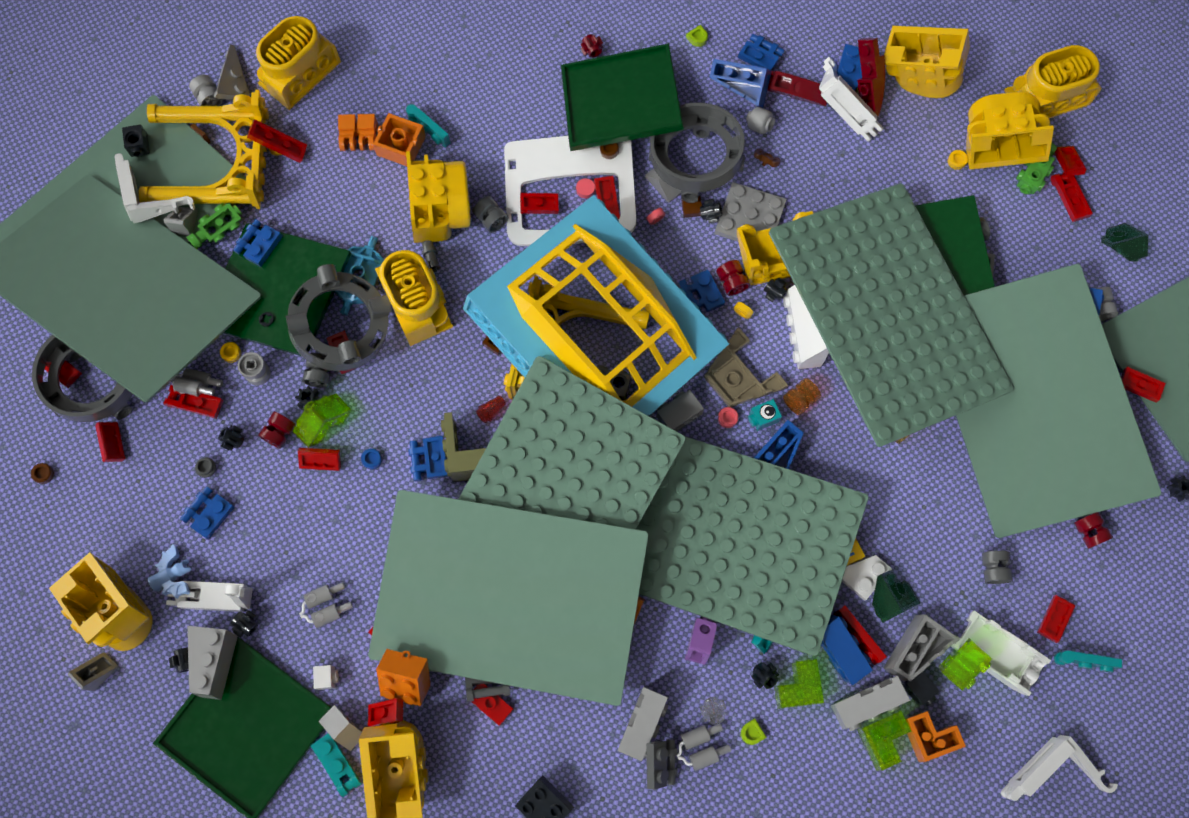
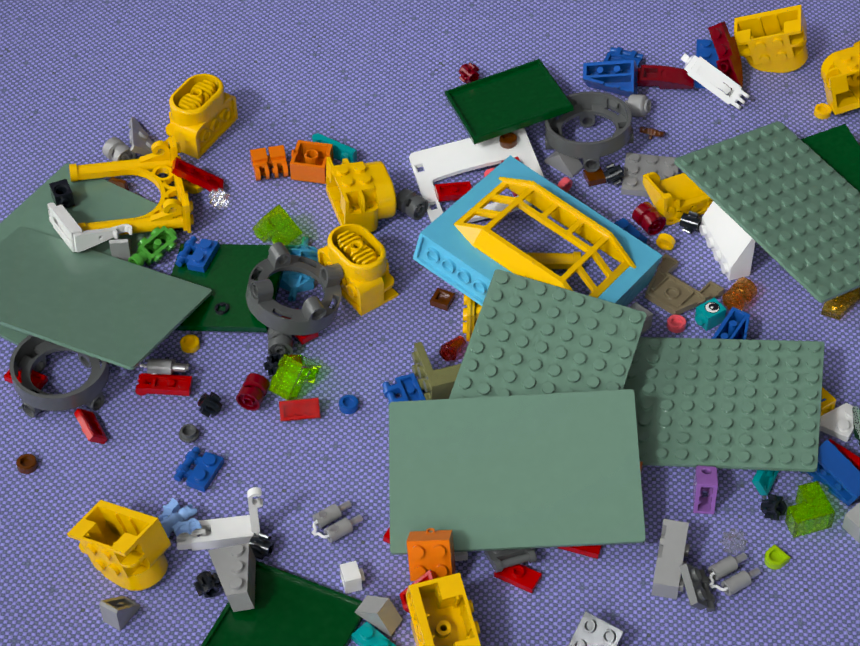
camera: 10 degrees left, 25 degrees down
light grey wheel [237,352,271,386] -> none
lime tile [686,25,708,47] -> none
none -> clear gear [208,188,230,210]
none -> clear neon green brick [252,204,303,245]

